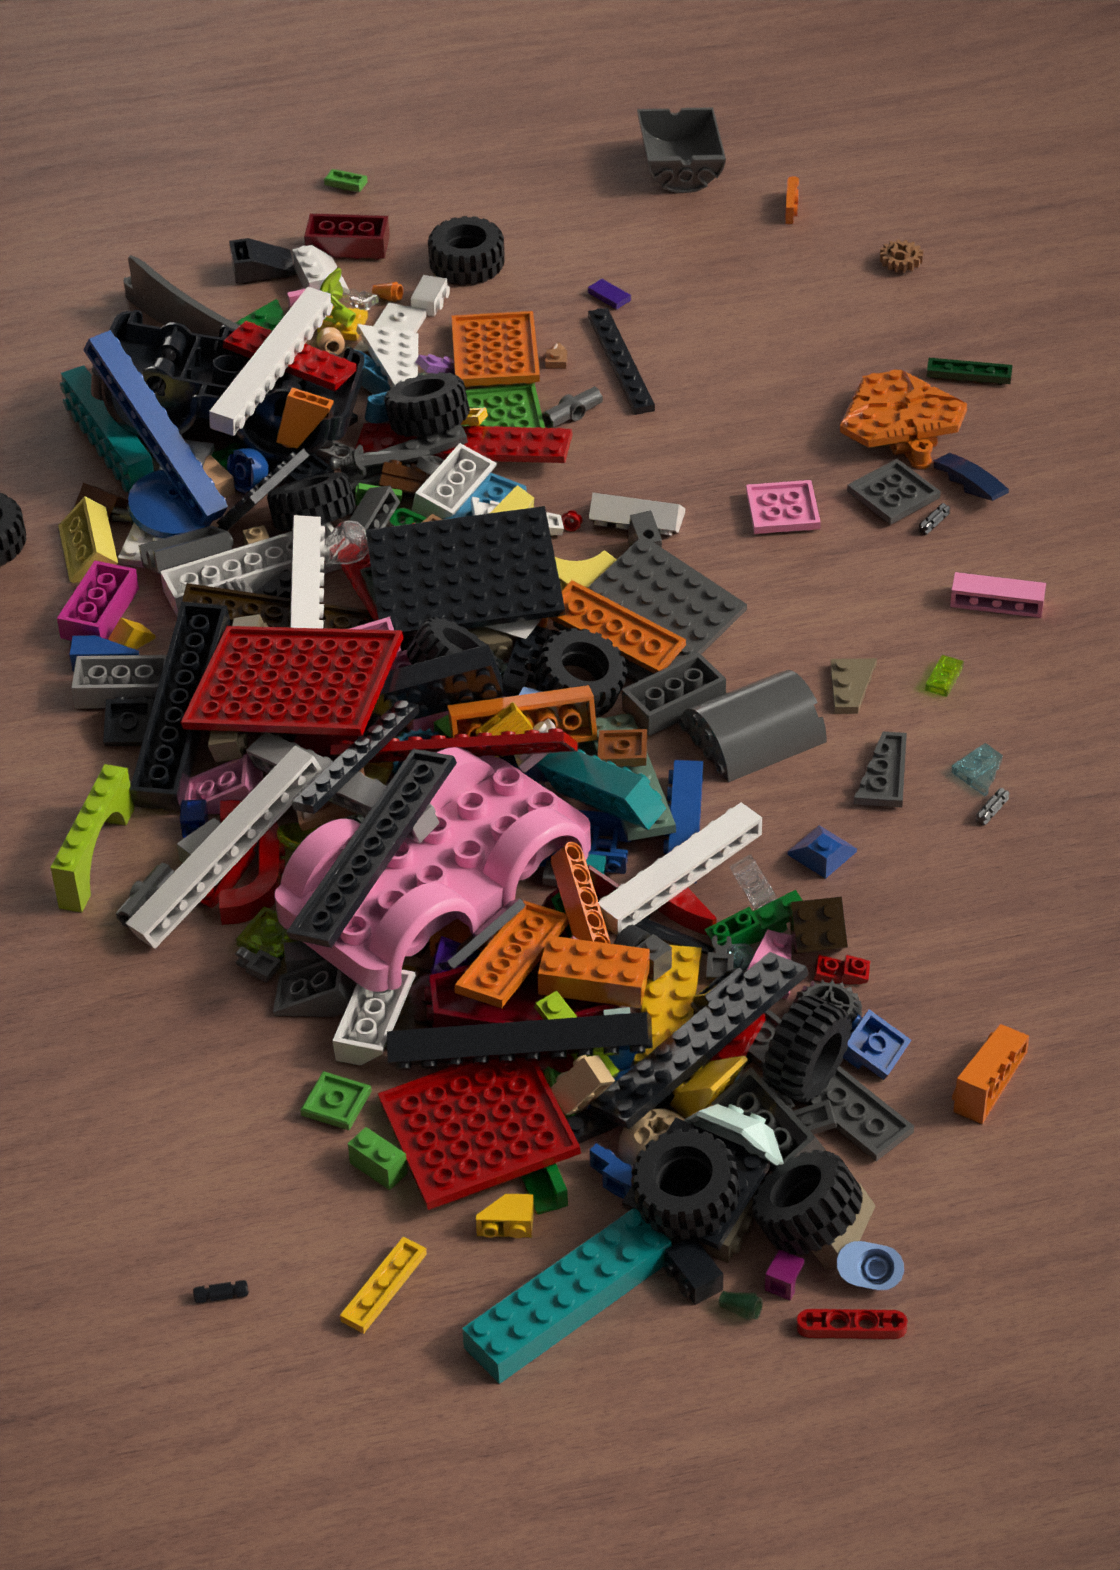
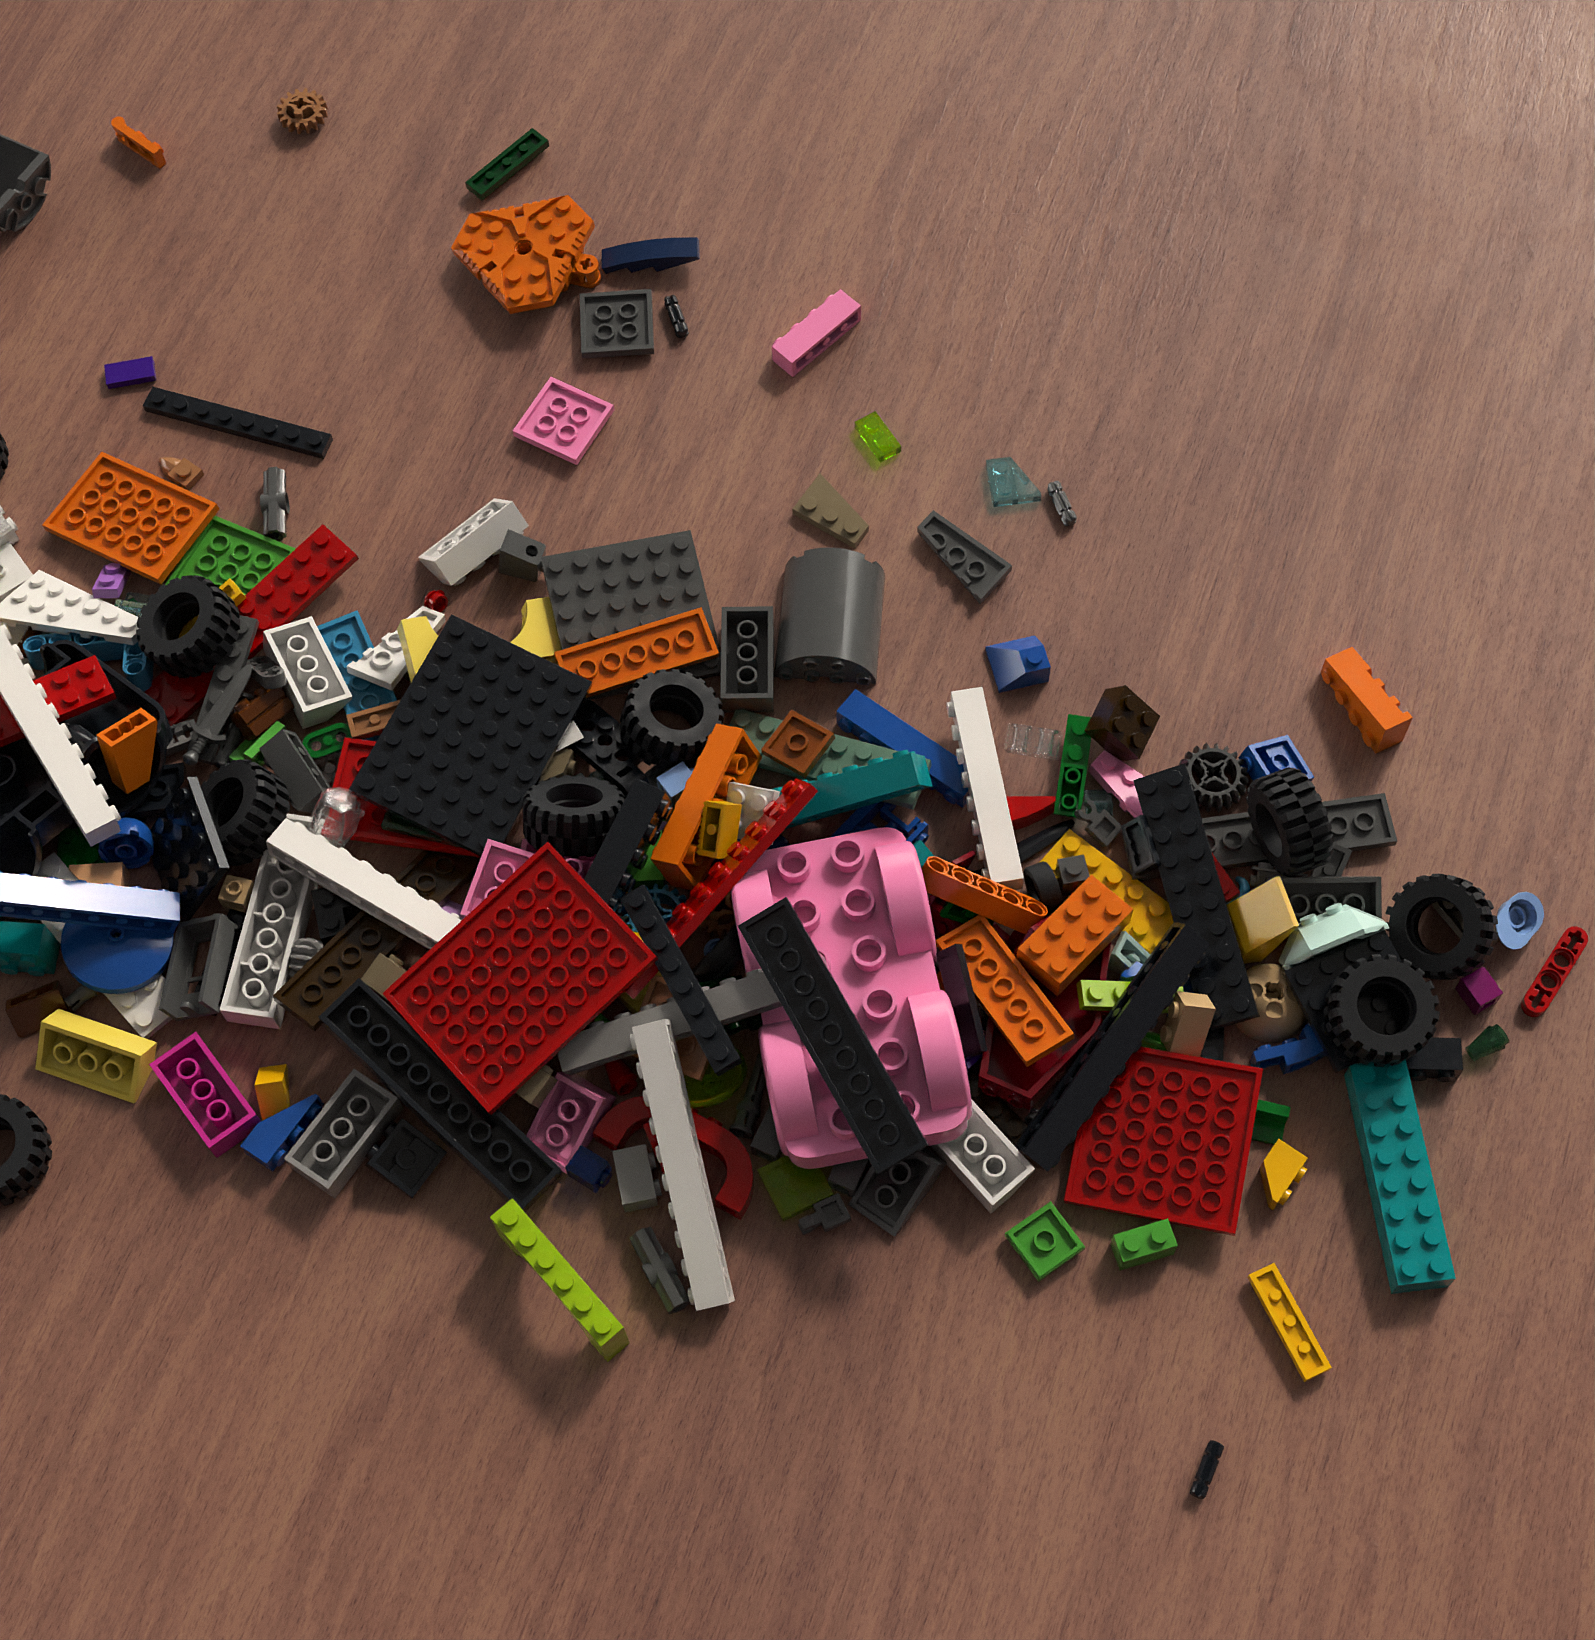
camera: 55 degrees left, 20 degrees up
red slope [814,955,871,985] -> none

